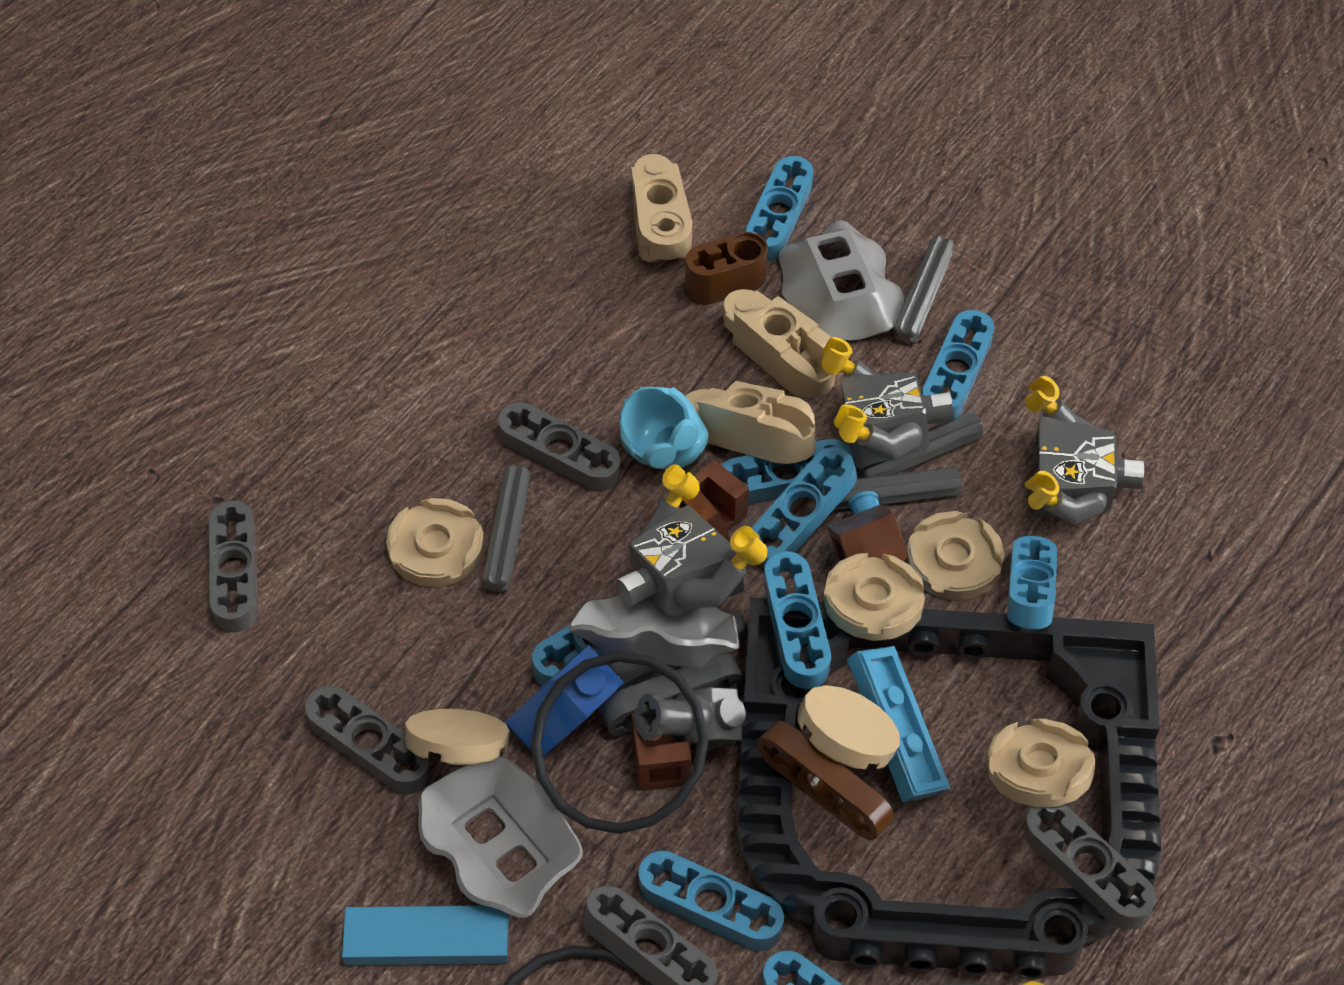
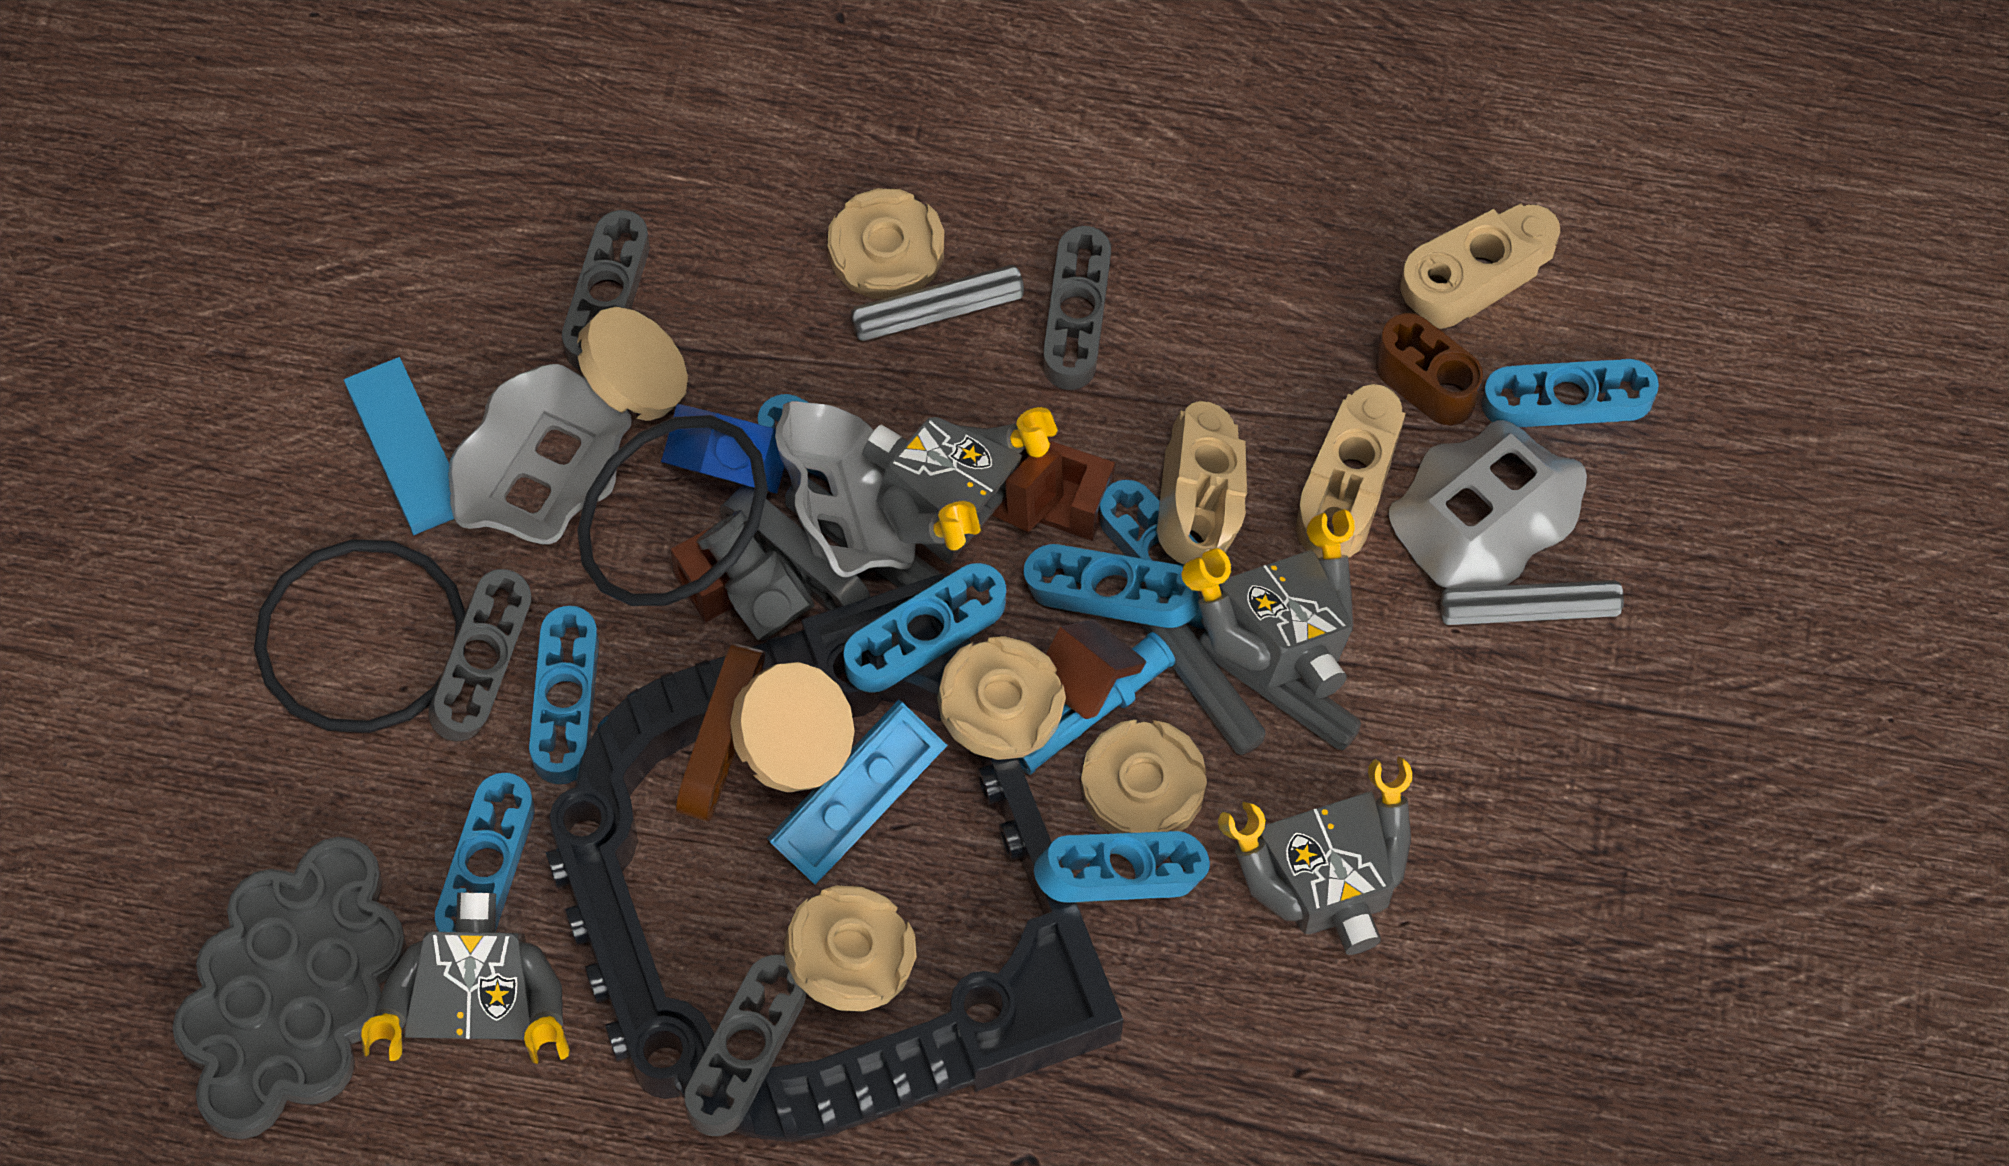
camera: 65 degrees right, 10 degrees up
dark grey beam [209,501,258,632] -> none
medium azure hair [619,387,709,469] -> none
dark azure beam [922,310,994,423] -> none

